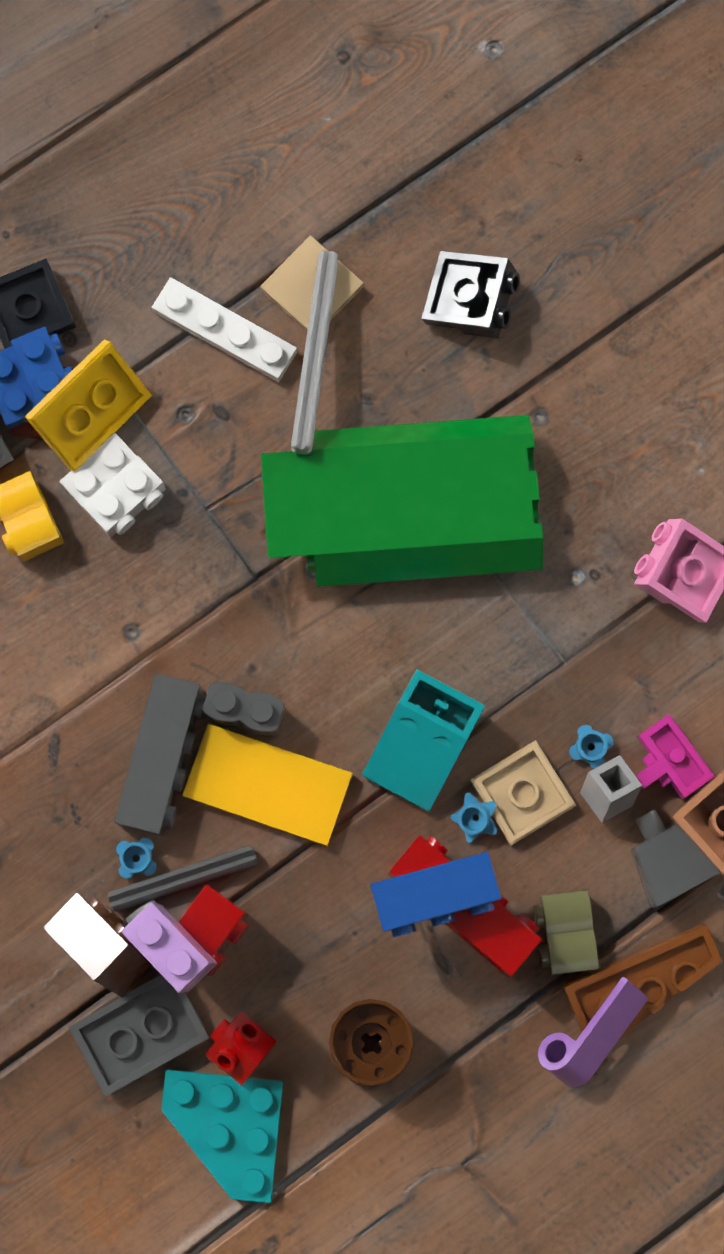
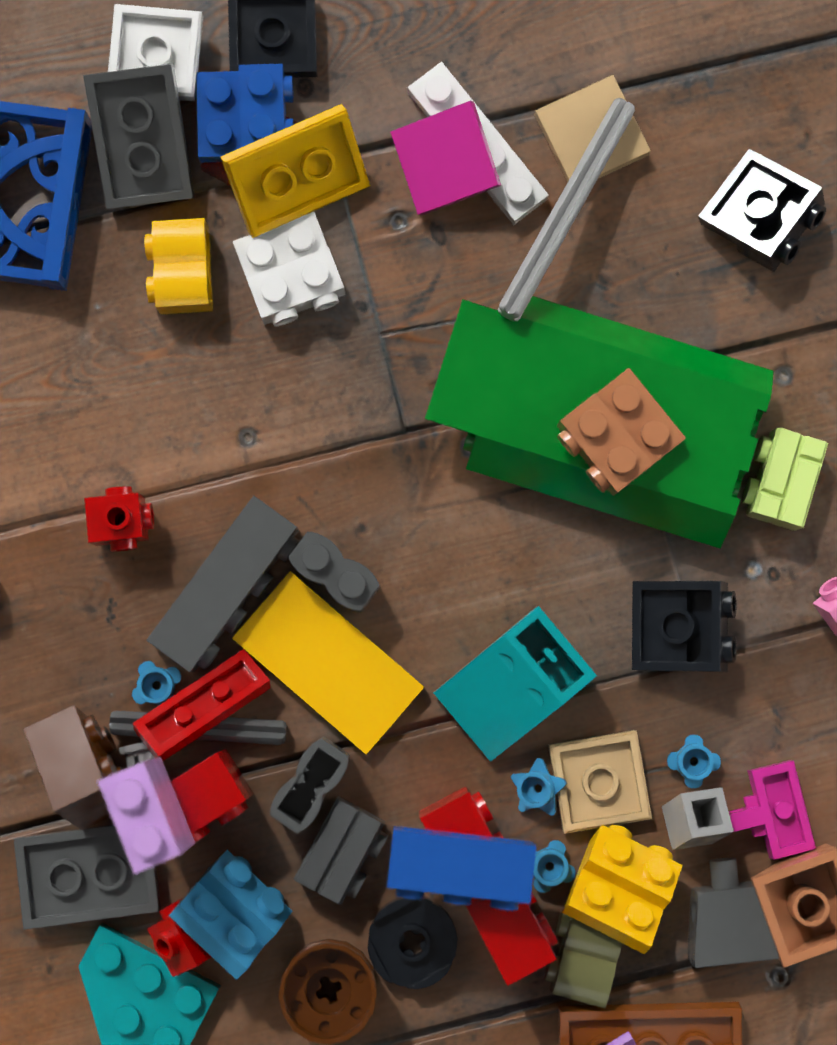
camera: 15 degrees right, 5 degrees up
none -> red brick [84,486,155,552]
none -> red plate [132,649,271,761]
none -> dark azure plate [169,850,292,980]
none -> dark grey brick [270,737,350,833]
none -> dark grey brick [294,796,388,905]
none -> black plate [367,896,458,989]
none -> dark pink tile [391,100,502,215]
none -> dark azure plate [533,840,576,893]
none -> nougat plate [557,368,686,496]
none -> yellow plate [562,825,683,955]
none -> black plate [632,581,737,672]
none -> yellowish green brick [742,428,828,531]

